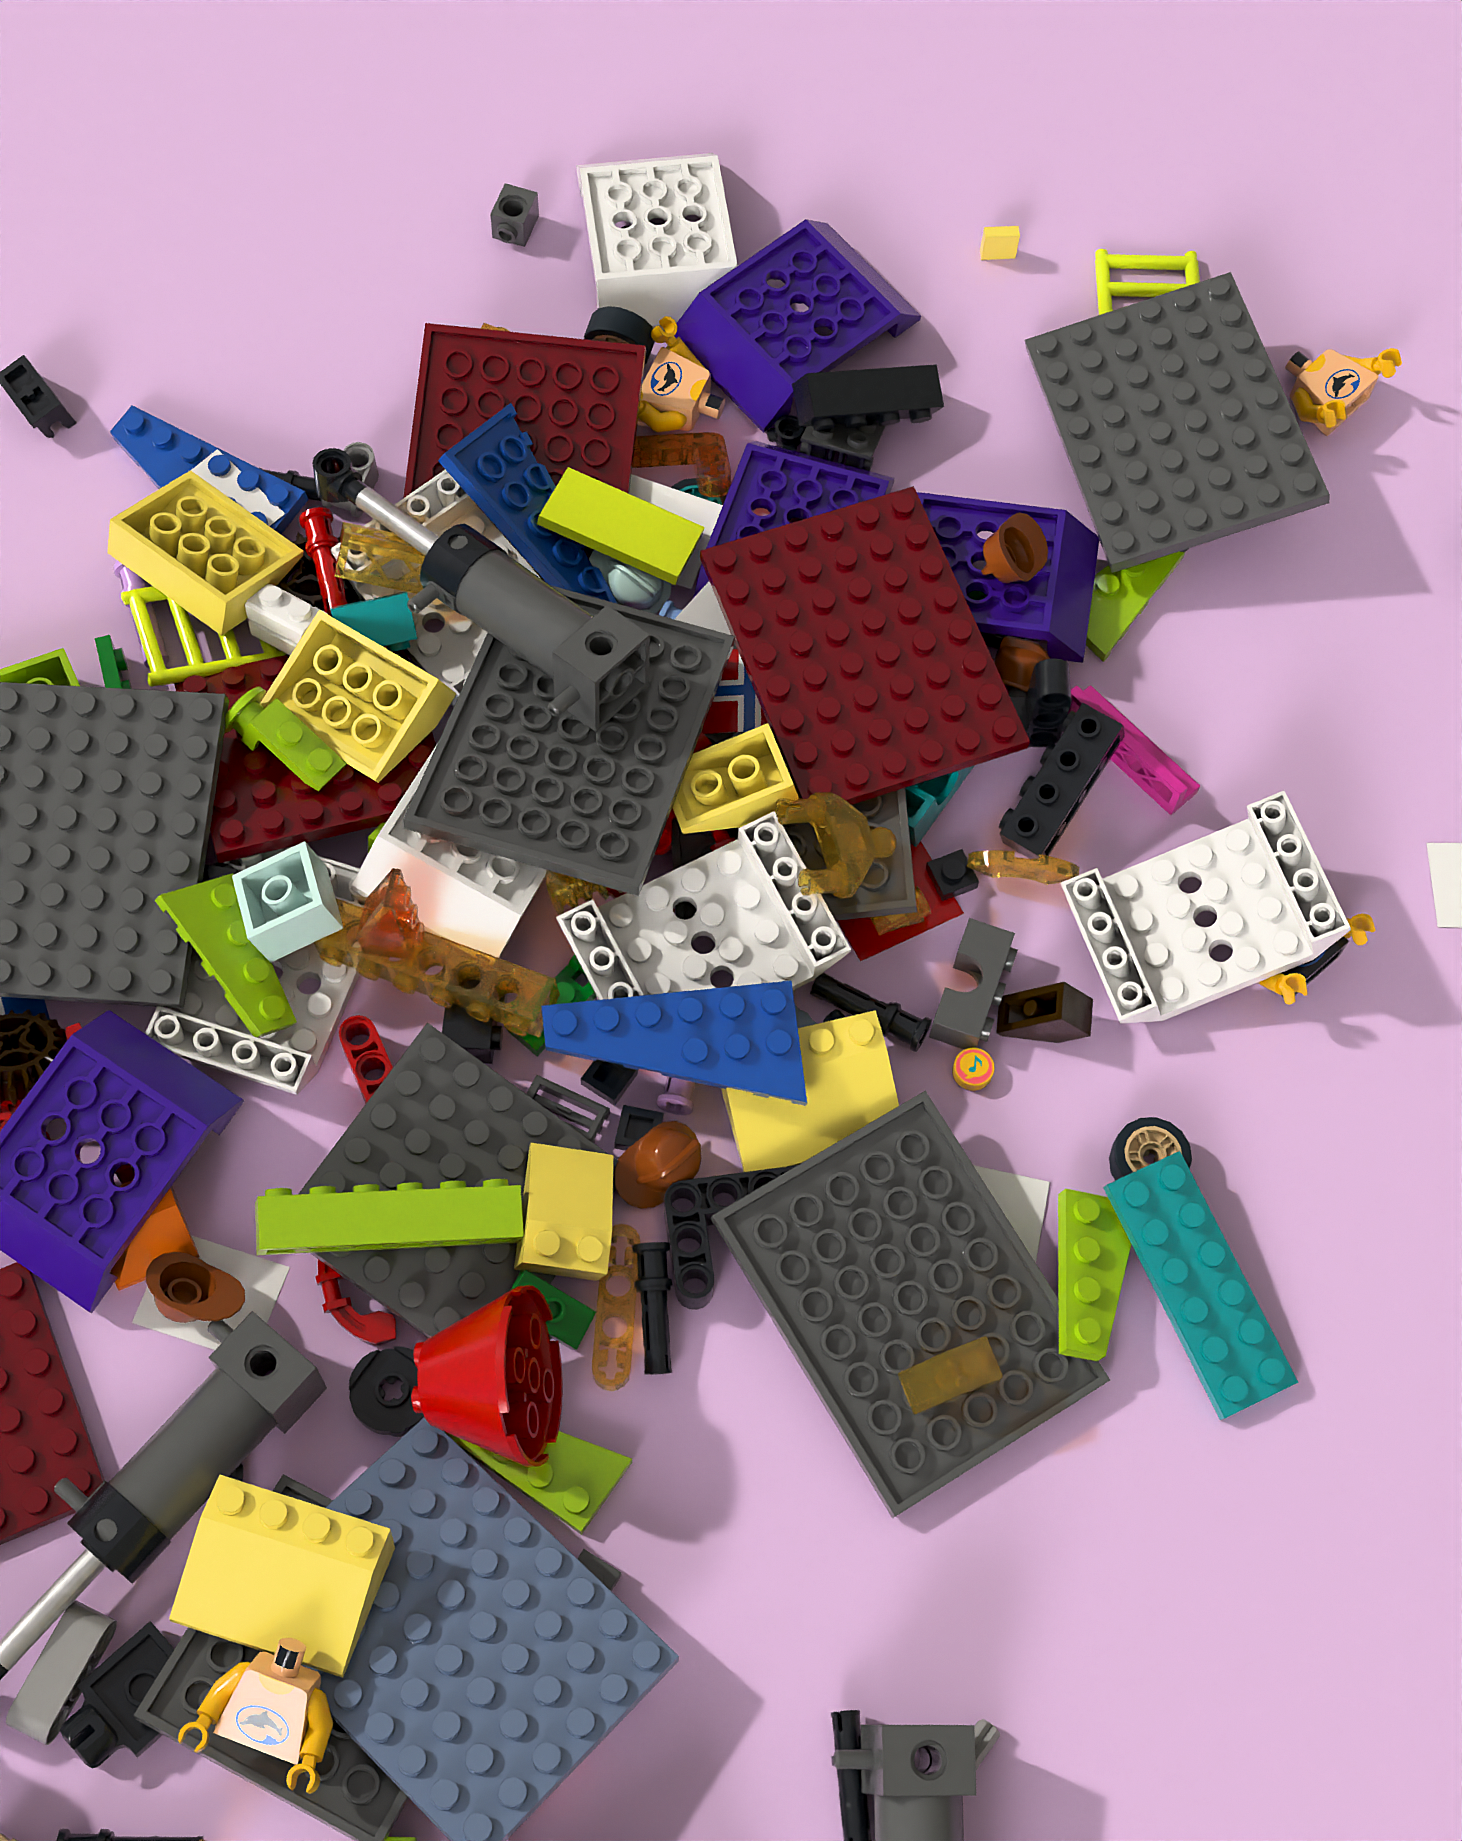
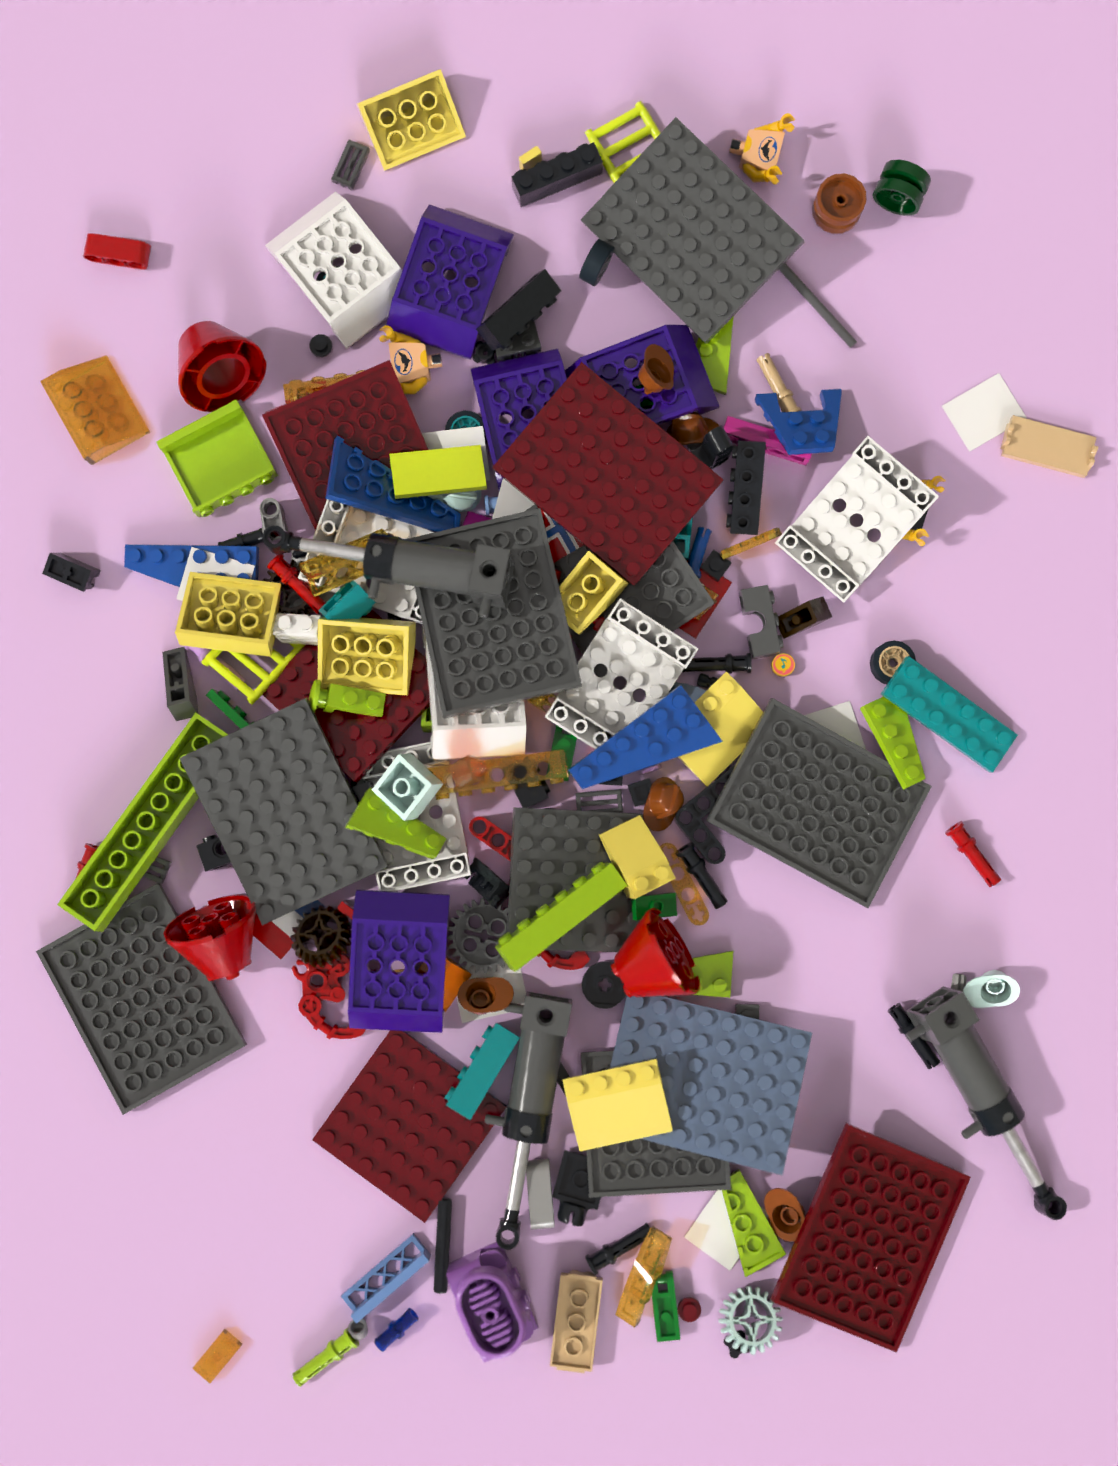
camera: 20 degrees left, 20 degrees up
torso [178,1638,333,1794] -> none
dark grey brick [490,183,539,247] -> none
black wheel [584,306,655,364] -> none
clear orange beam [632,432,731,497] -> none
clear yellow connector [776,792,897,899] -> none
clear yellow slope [898,1336,1003,1415] -> none
none -> clear yellow slope [40,355,150,465]
none -> red beam [83,233,151,270]
none -> lime panel [156,400,278,517]
none -> dark grey slope [162,647,198,721]
none -> red cone [178,321,266,412]
none -> black plate [309,334,332,357]
none -> dark grey tile [331,140,370,190]
none -> light yellow slope [357,69,466,171]
none -> teal brick [445,1023,520,1120]
none -> dark grey gear [447,898,508,974]
none -> black hinge [464,857,509,910]
none -> black brick [511,142,603,207]
none -> black wheel [579,239,614,286]
none -> blue pin [688,527,712,579]
none -> blue wing [755,389,842,455]
none -> tan pin [756,353,802,412]
none -> dark grey bar [777,261,857,348]
none -> dark orange wheel [812,173,867,234]
none -> red pin [945,821,1001,887]
none -> light aqua piece [963,970,1020,1008]

